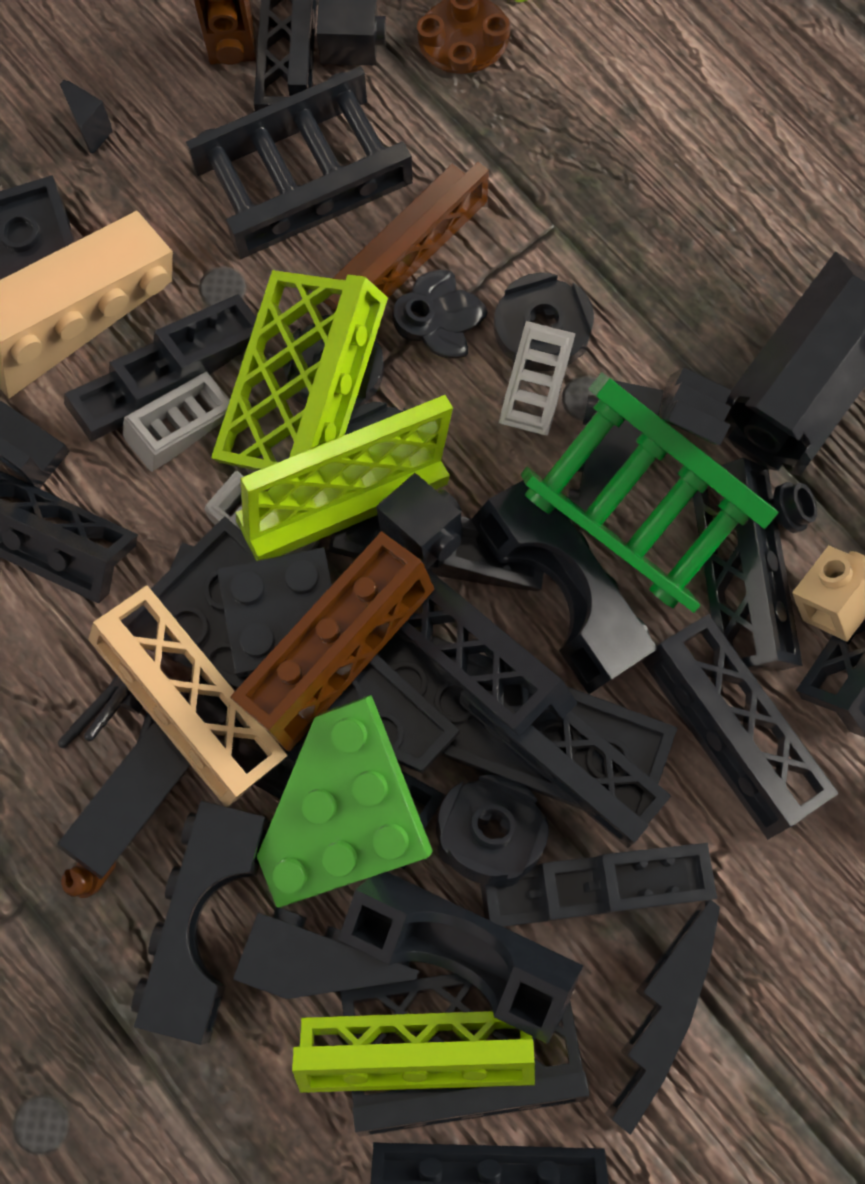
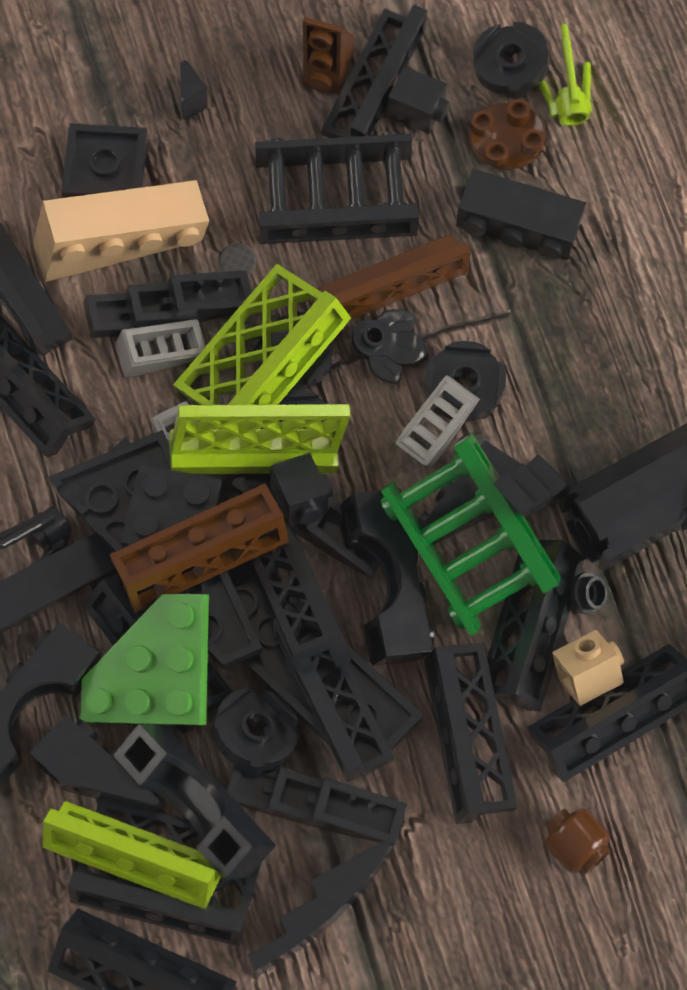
camera: 20 degrees right, 5 degrees down
tan fence [88,585,288,807] -> none
none -> black brick [456,168,586,261]

